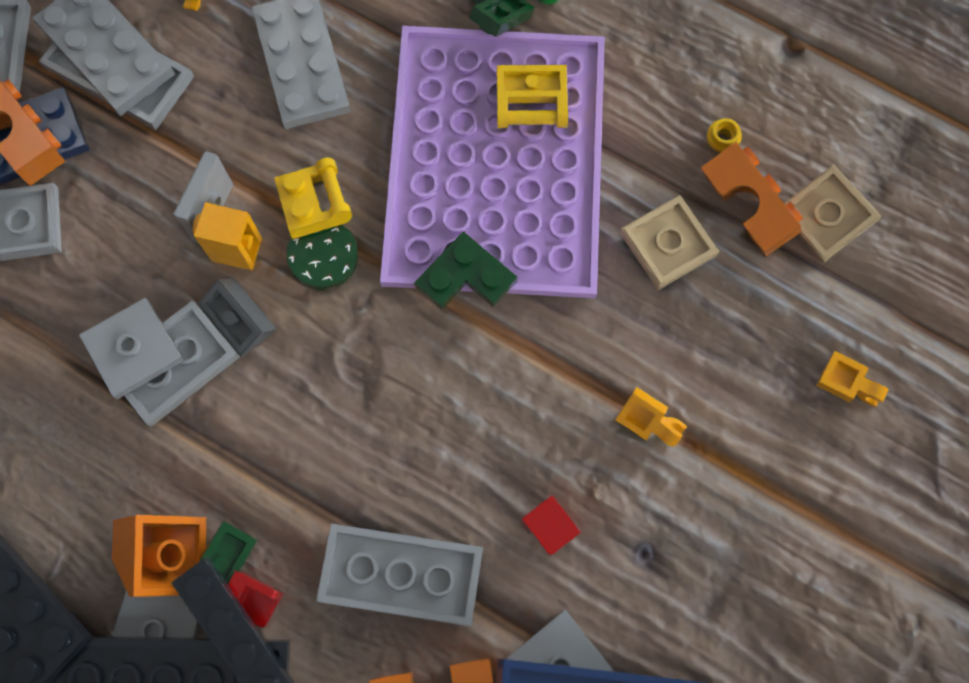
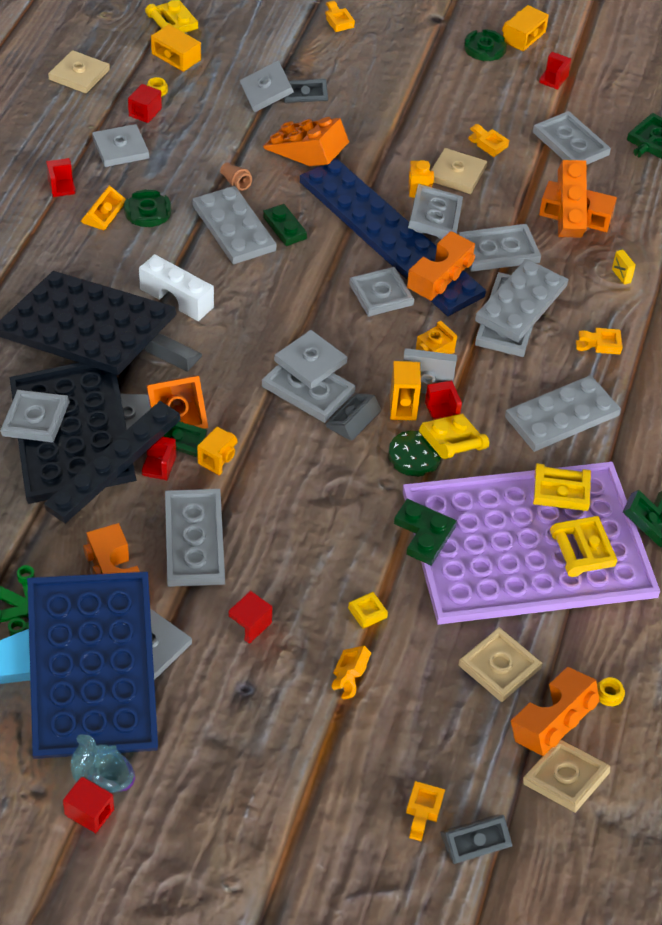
camera: 75 degrees right, 25 degrees down
none -> dark grey slope [145,333,202,372]
none -> light orange brick [197,426,238,475]
none -> yellow tile [348,592,388,629]
none -> light orange brick [416,321,457,354]
none -> red panel [425,380,462,420]
none -> dark grey slope [440,815,513,864]
none -> yellow plate [533,463,591,511]

